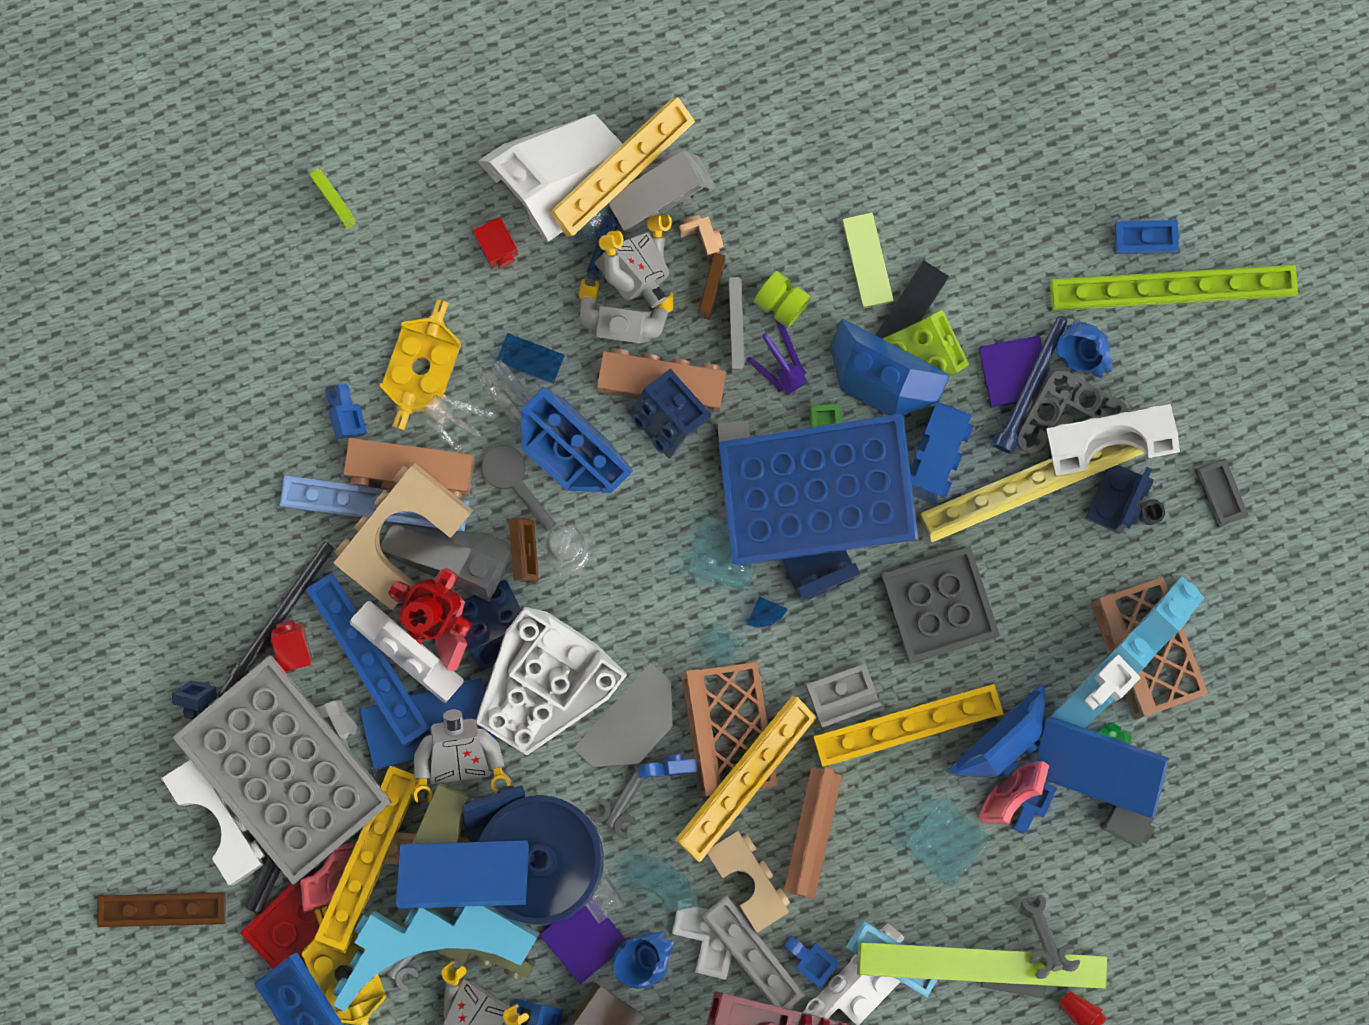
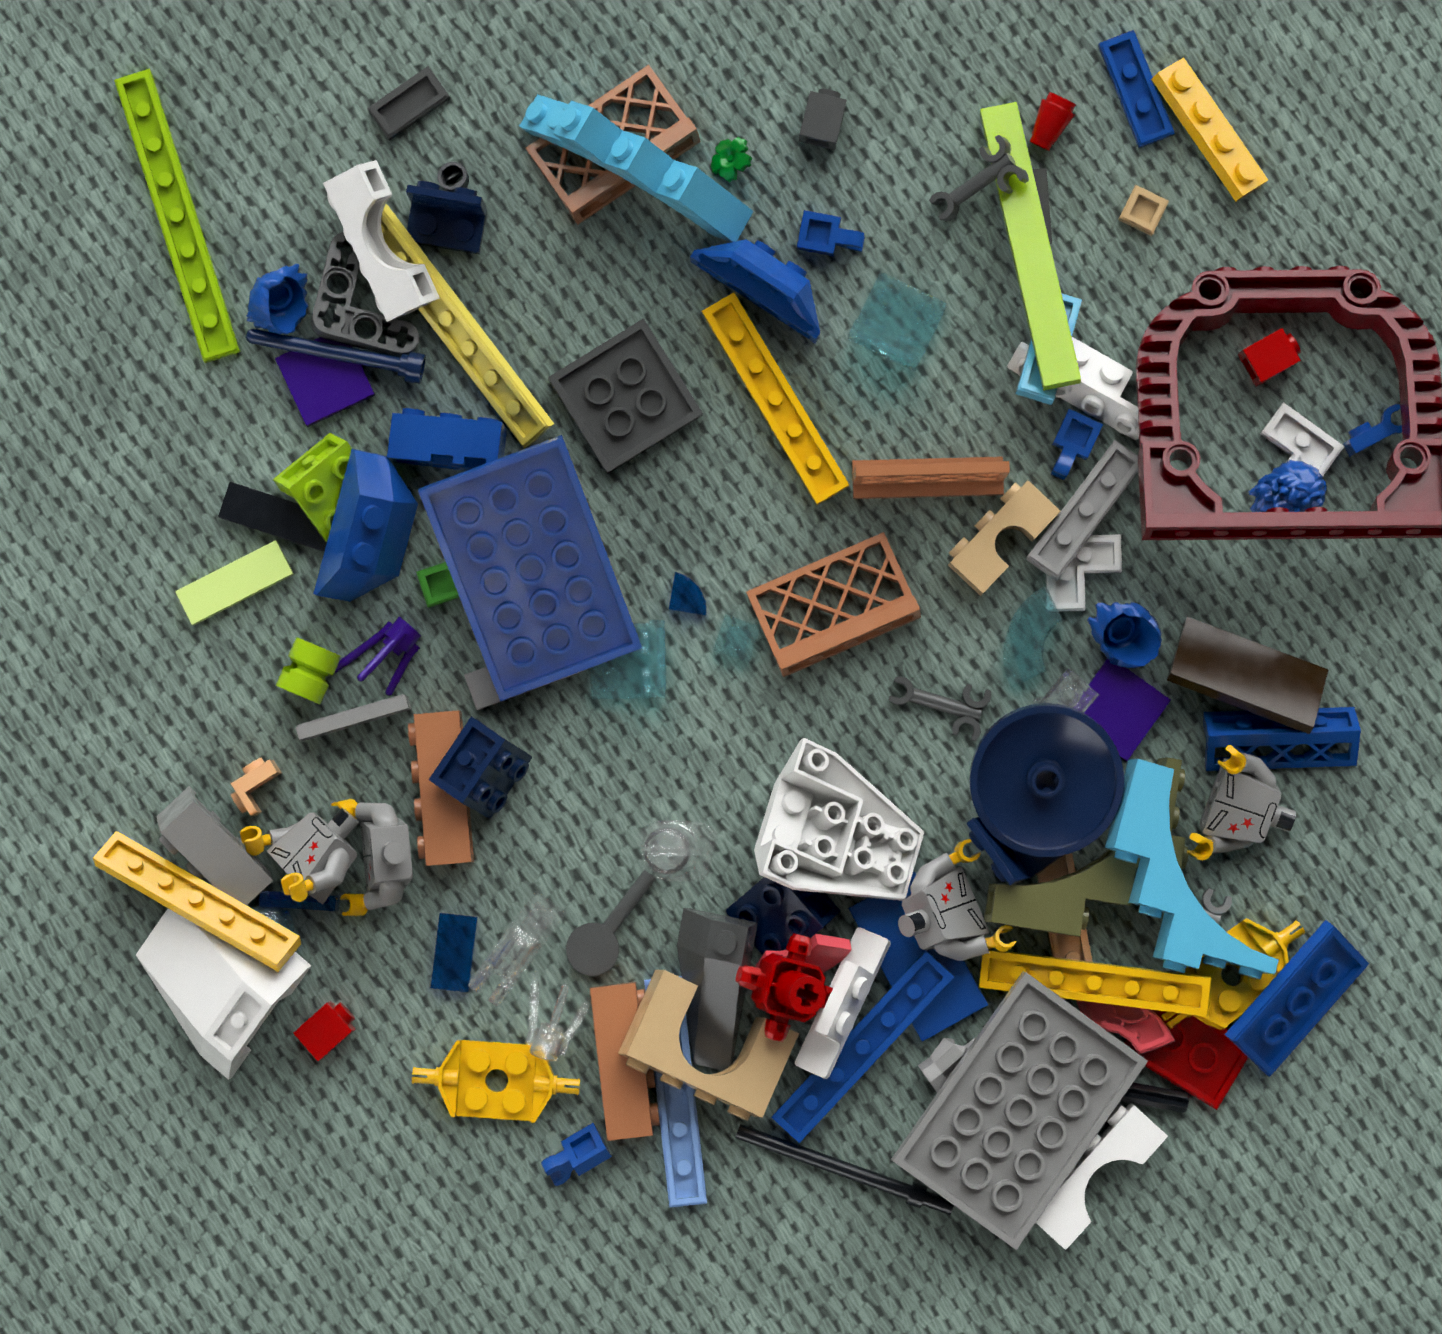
camera: 100 degrees left, 5 degrees up
reddish brown tile [97,892,226,927] -> none
dark blue tile [172,680,217,720] -> none
red brick [271,620,312,672] -> none
lime tile [309,168,356,230] -> none
blue tile [396,840,529,908] -> none
reddish brown tile [509,517,539,583] -> none
blue wedge [521,387,633,493] -> none
light grey sticker [573,663,673,767] -> none
blue plate [638,754,697,778] -> none
yellow tile [674,696,817,862] -> none
reddish brown tile [698,253,726,320] -> none
dark blue bracket [782,550,860,603] -> none
light grey plate [806,663,881,728] -> none
coral tile [978,761,1049,824] -> none
blue tile [1037,716,1169,818] -> none
white plate [1084,655,1140,711] -> none
blue plate [1114,220,1179,254] -> none

